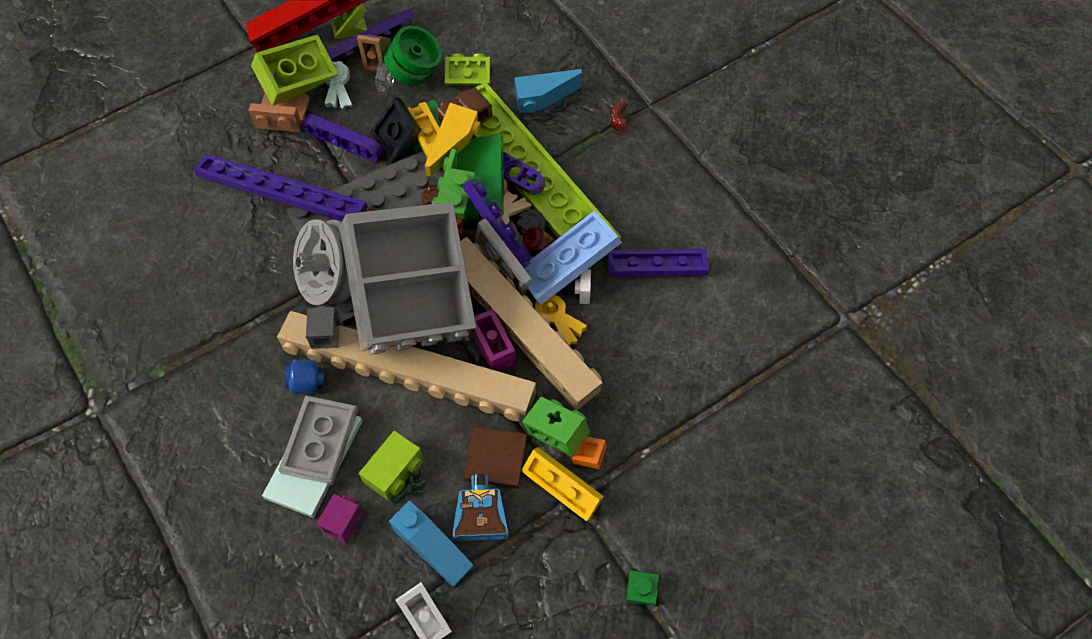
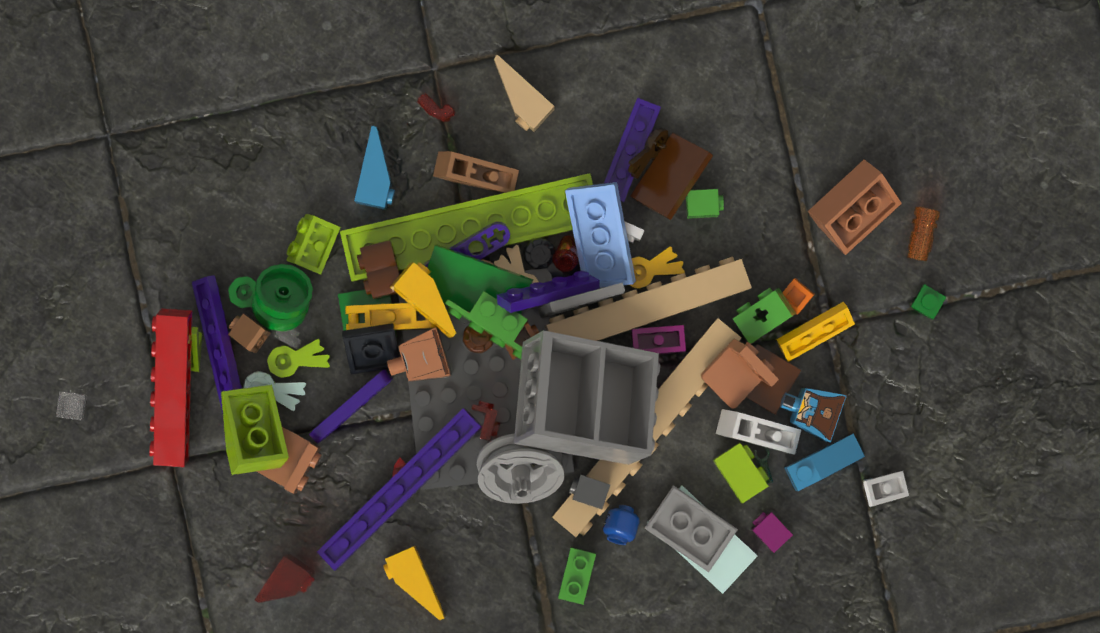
camera: 65 degrees left, 25 degrees up
none -> clear red slope [255,554,315,603]
none -> lime piece [267,339,330,378]
none -> yellow slope [383,546,446,620]
none -> nougat torso [387,328,451,381]
none -> medium nougat slope [433,151,519,193]
none -> tan slope [494,55,555,132]
none -> bright green brick [558,547,596,605]
none -> dark brown piece [628,128,668,179]
none -> reddish brown tile [630,132,713,220]
none -> bright green brick [686,189,724,219]
none -> nougat bracket [701,338,779,409]
none -> white slope [716,409,801,455]
none -> nougat slope [808,160,902,255]
none -> clear orange axle [907,207,940,262]

